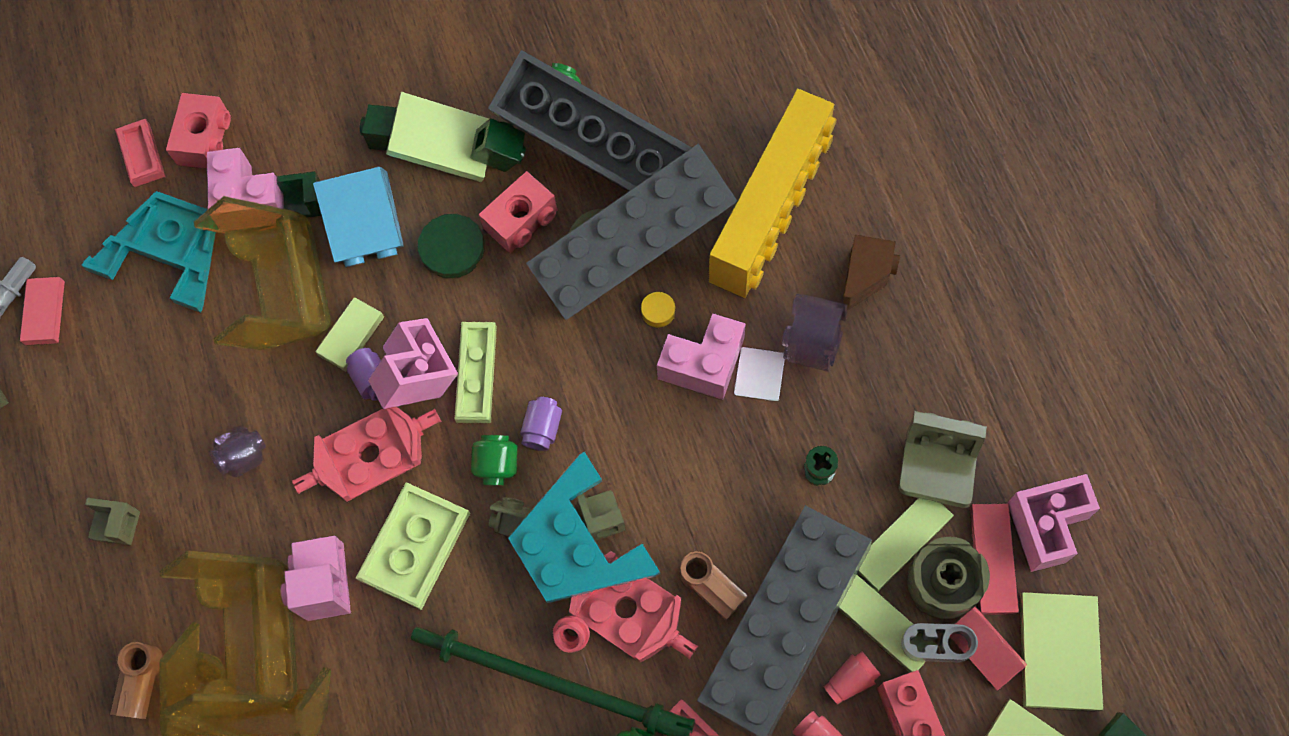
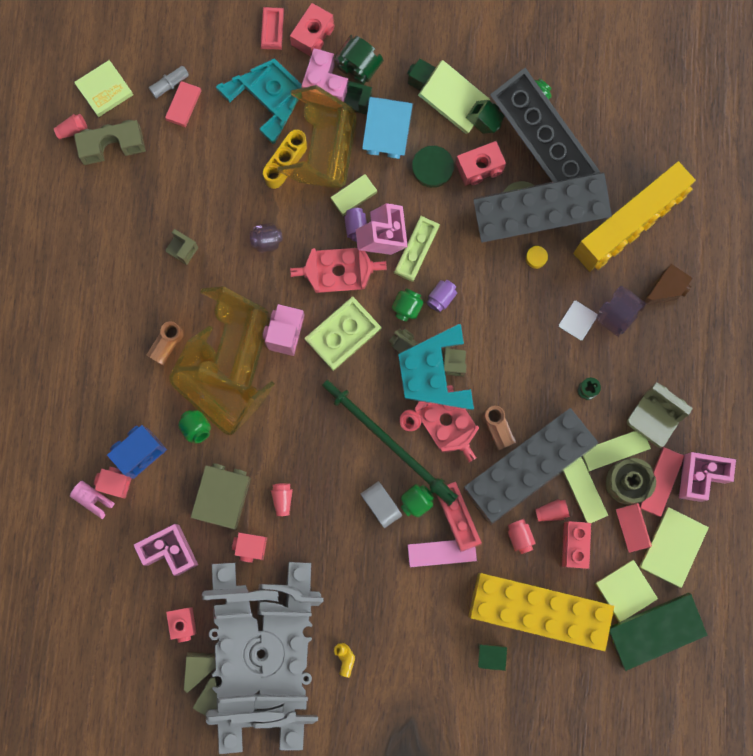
camera: 15 degrees right, 10 degrees up
bright pink brick [657,313,746,400] -> none
light grey beam [901,623,978,663] -> none
none -> yellow beam [263,130,307,189]
none -> dark green brick [335,35,384,85]

